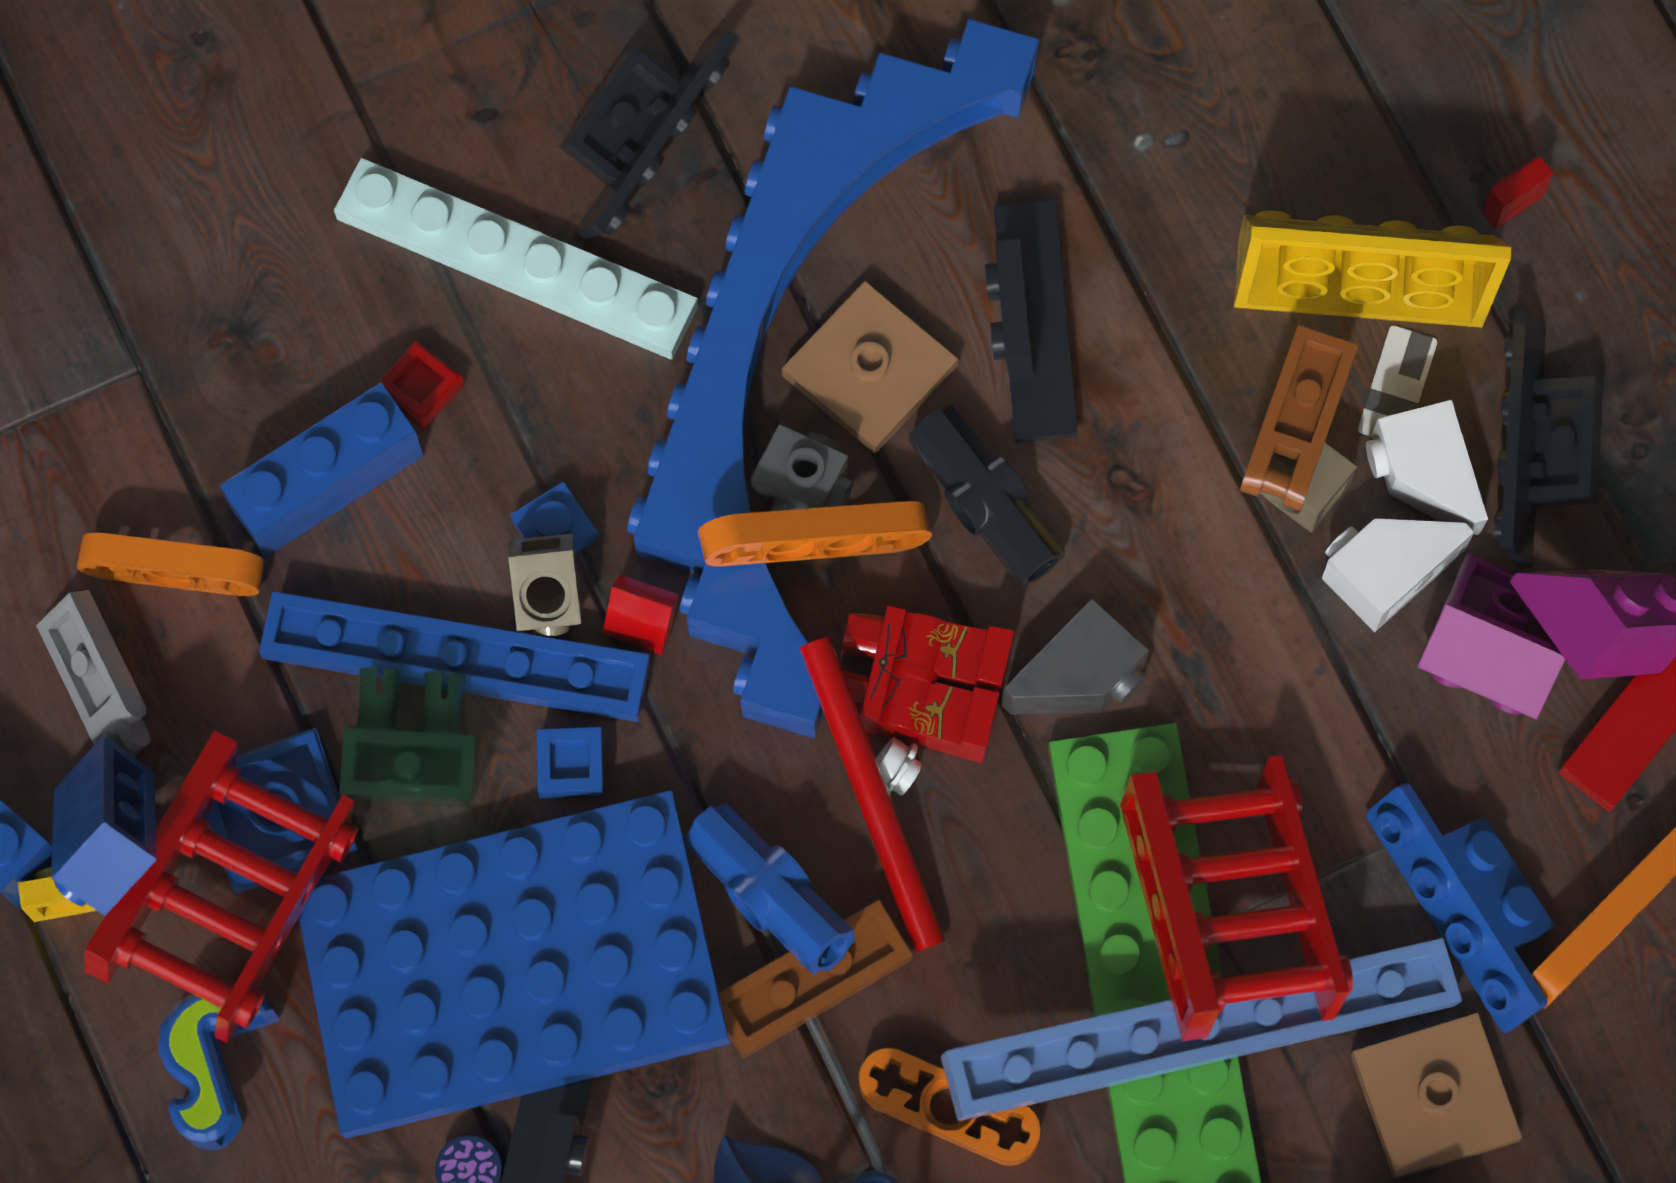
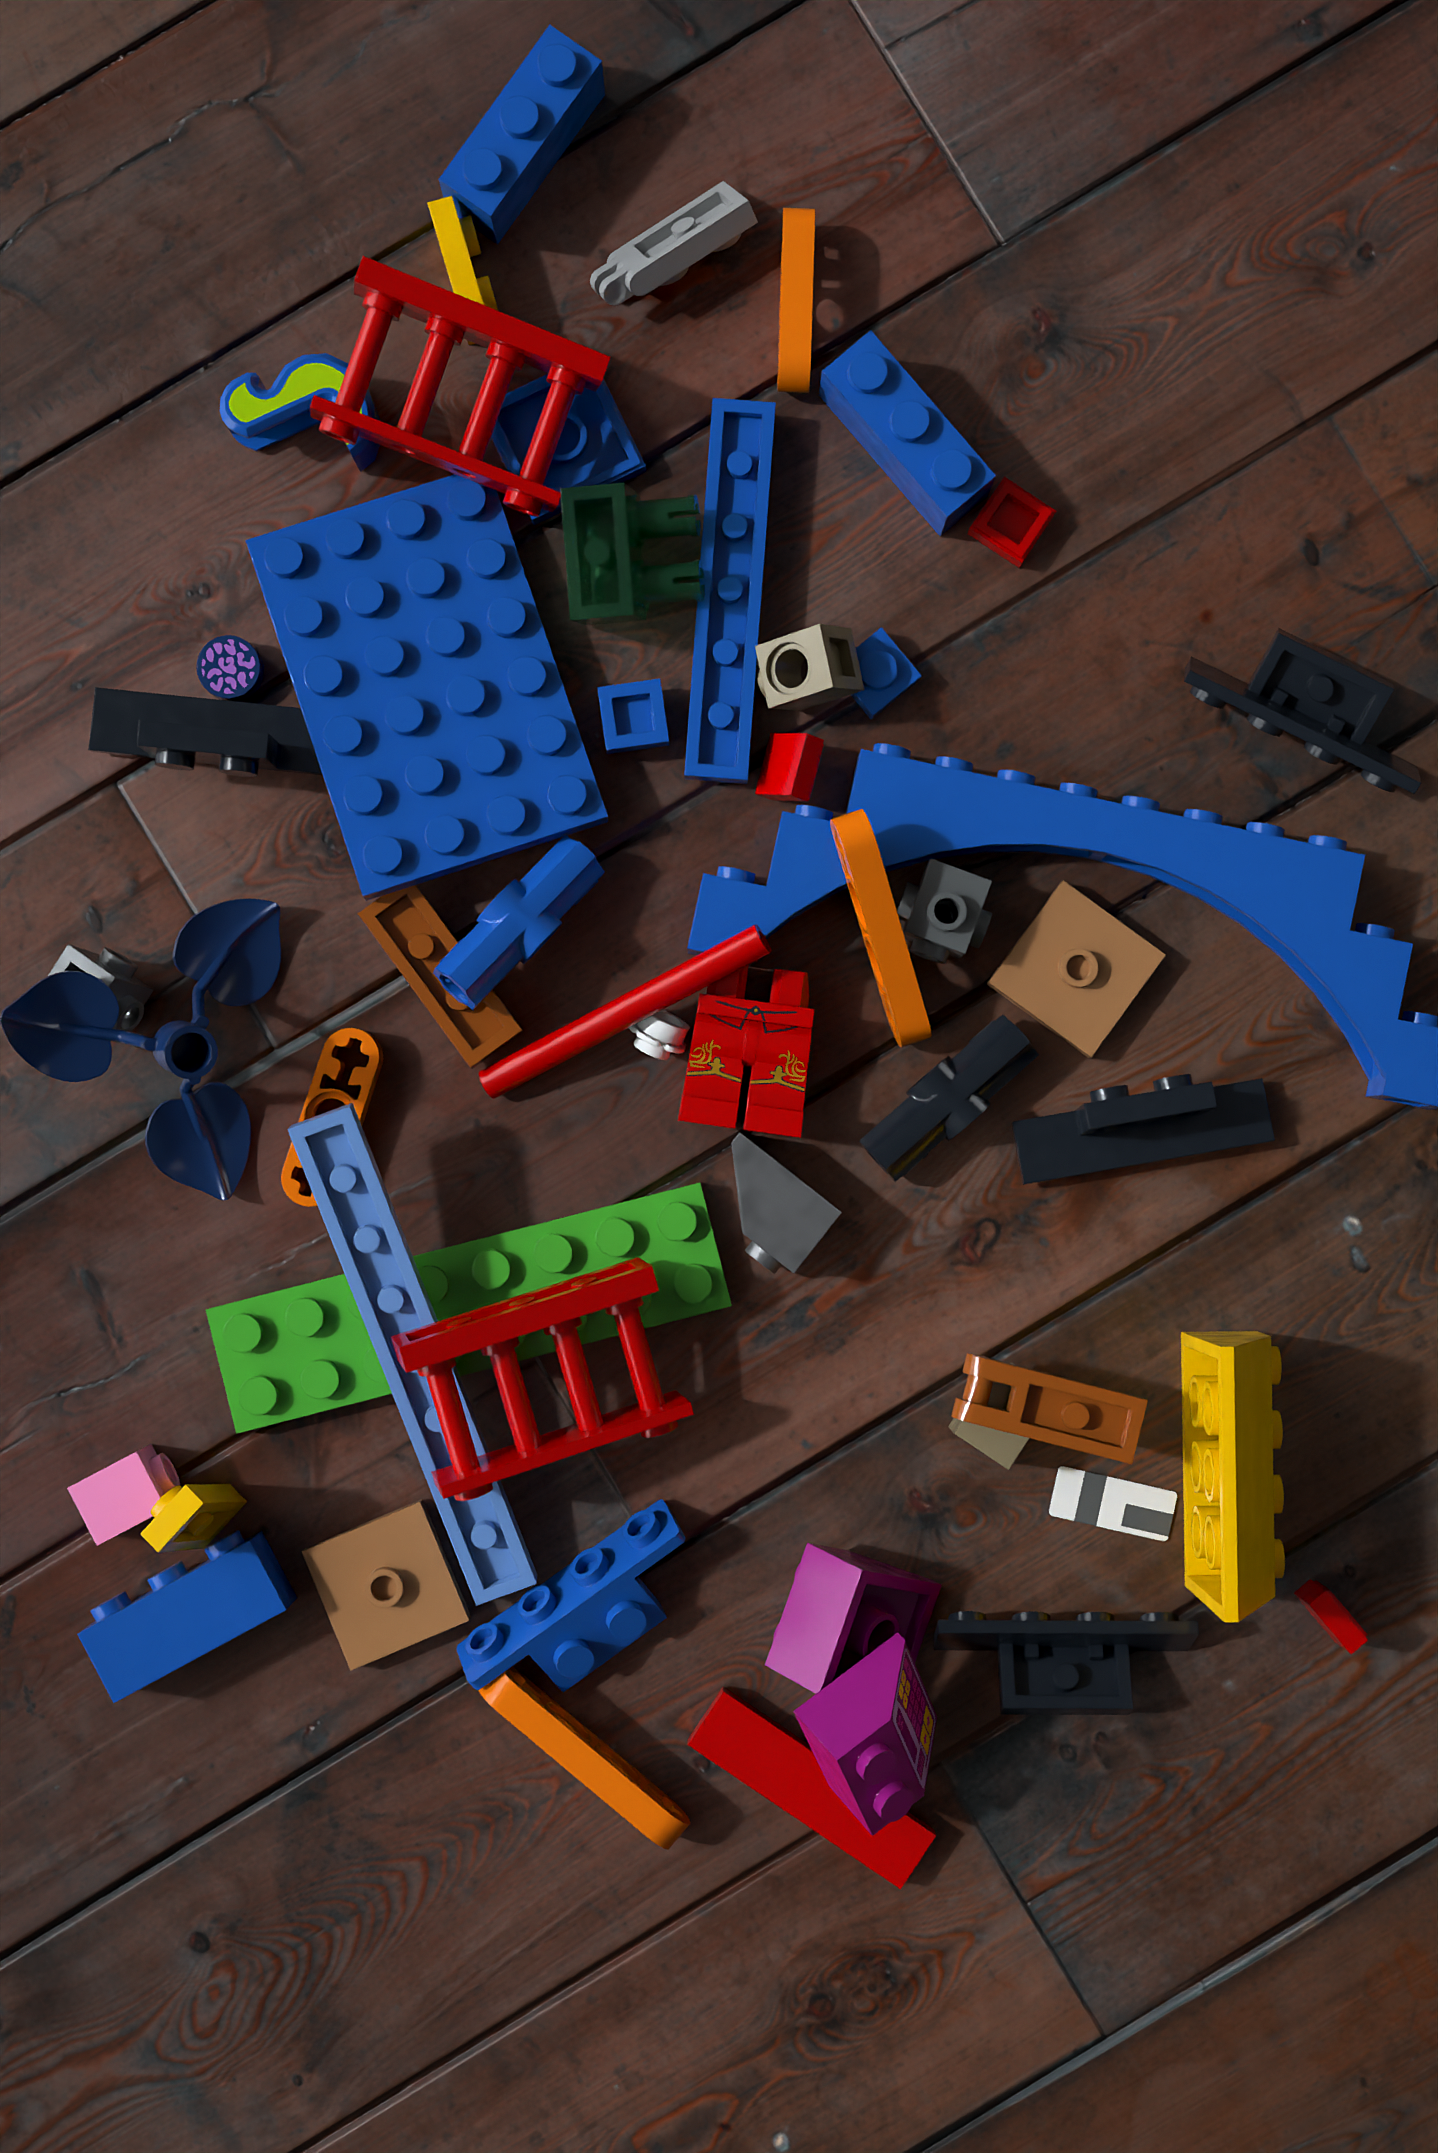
camera: 80 degrees right, 15 degrees up
blue brick [52,735,157,916] -> none
light aqua plate [334,158,698,360] -> none
white slope [1322,519,1474,632] -> none
white slope [1366,400,1488,536] -> none

